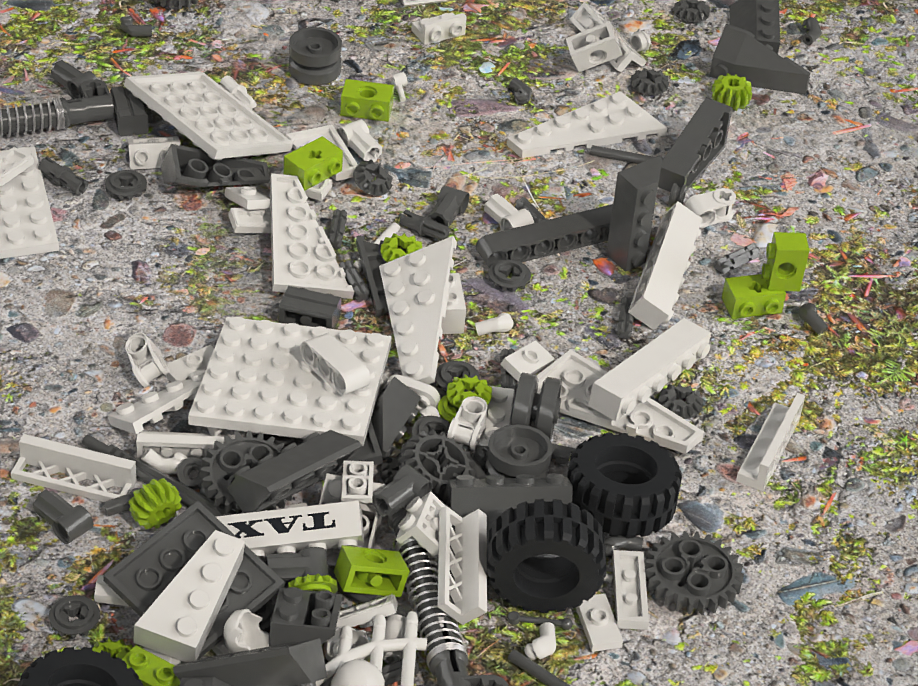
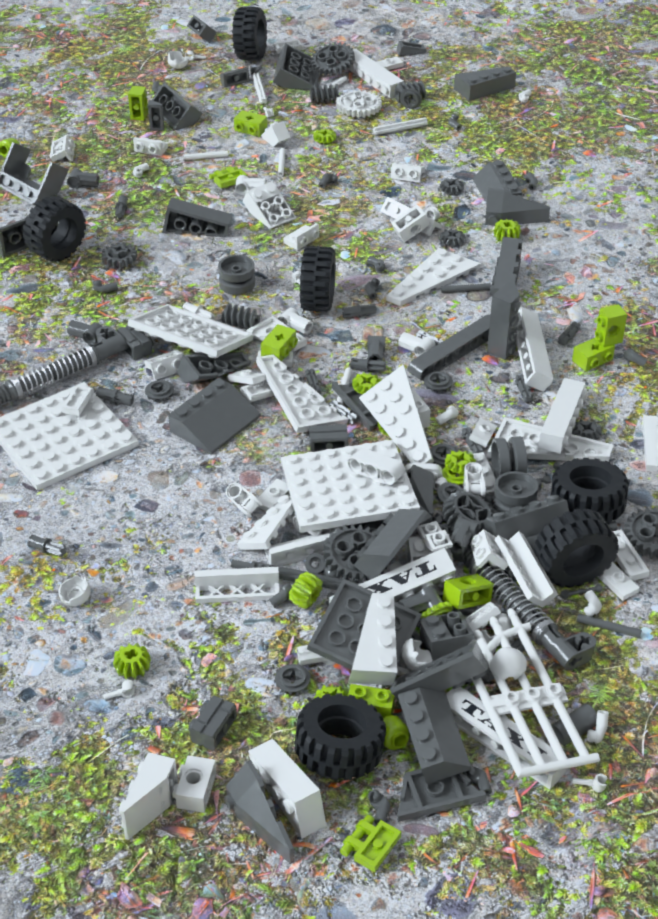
camera: 15 degrees left, 0 degrees up
dark grey piece [33,489,94,544] -> none
white arm [141,448,187,474] -> none
lime brick [340,79,394,122] -> none
dark grey gear [353,159,393,196] -> none
white piece [685,188,736,228] -> none
none -> dark grey slope [168,378,261,455]
none -> dark grey piece [221,303,260,329]
none -> black tyre [300,246,336,312]
none -> dark grey axle [342,304,377,318]
none -> dark grey arm [365,278,380,299]

